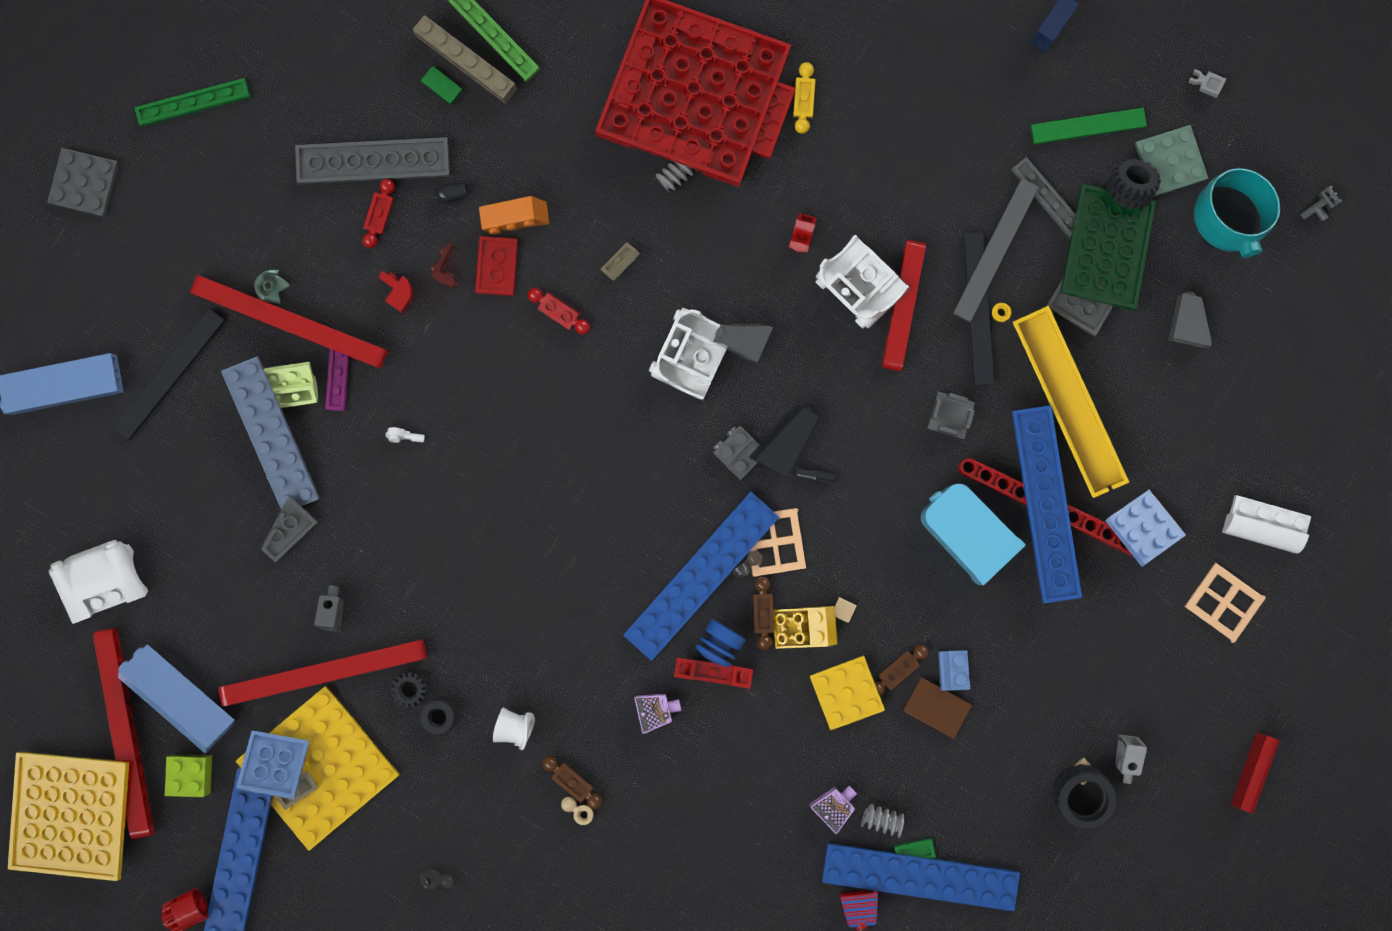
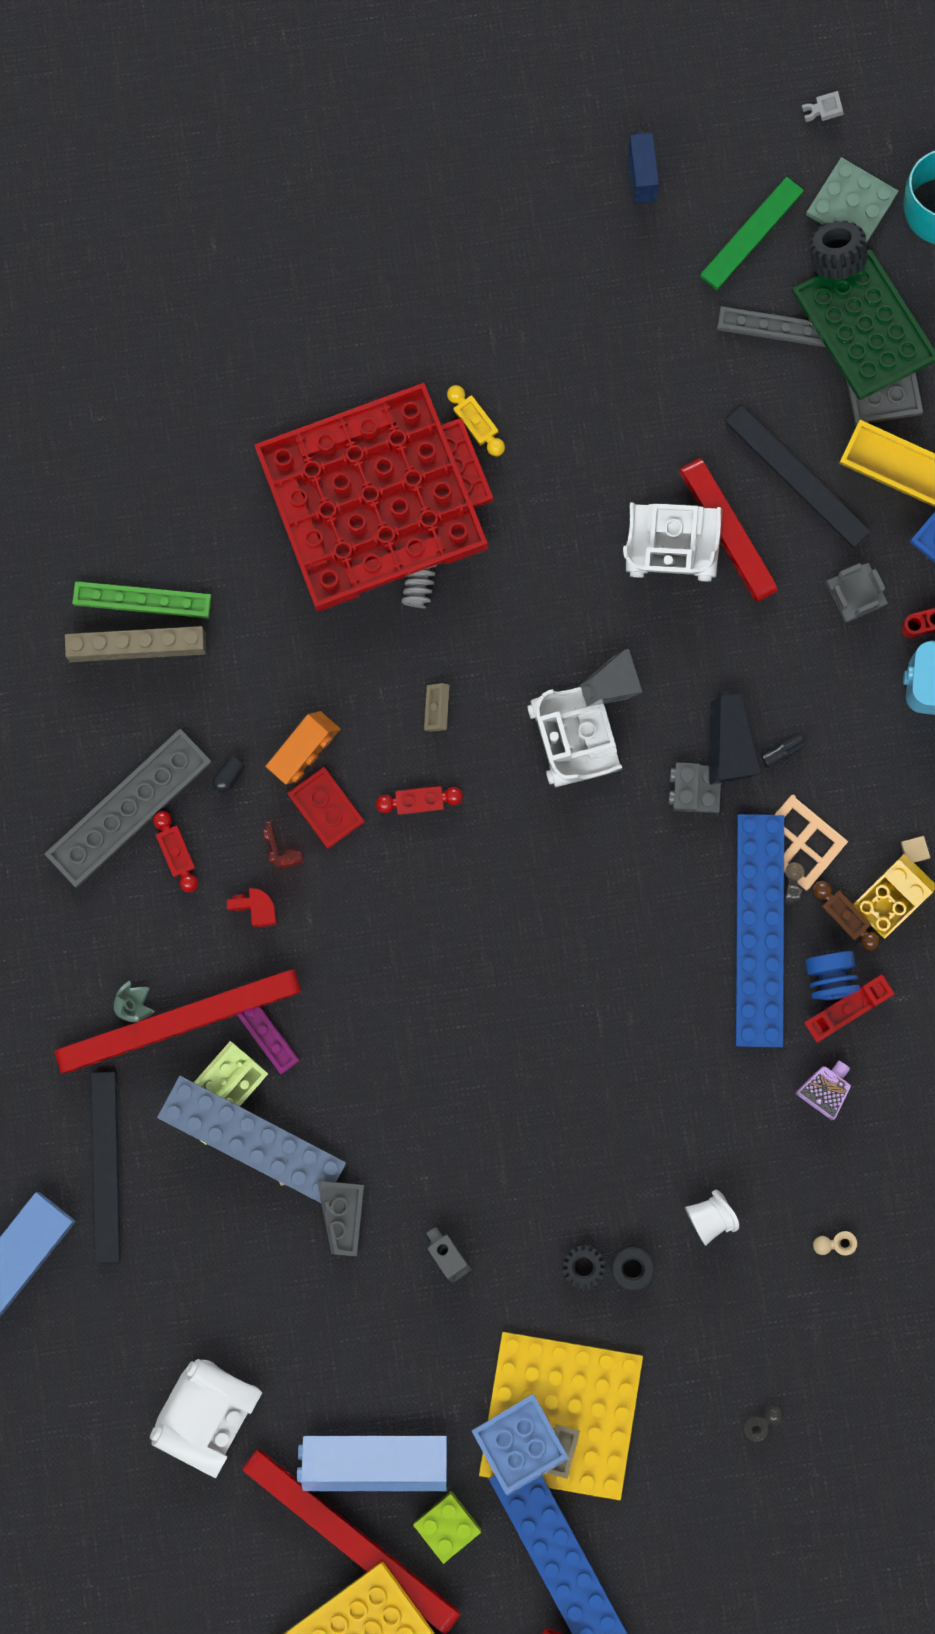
camera: 35 degrees left, 5 degrees down
red beam [218,639,427,707] -> none
white plate [385,427,424,443] -> none
green tile [421,66,463,105] -> none
reddish brown plate [542,756,602,809] -> none
red brick [789,213,817,252] -> none
dark grey tile [953,178,1039,322] -> none
yellow plate [992,303,1011,322] -> none

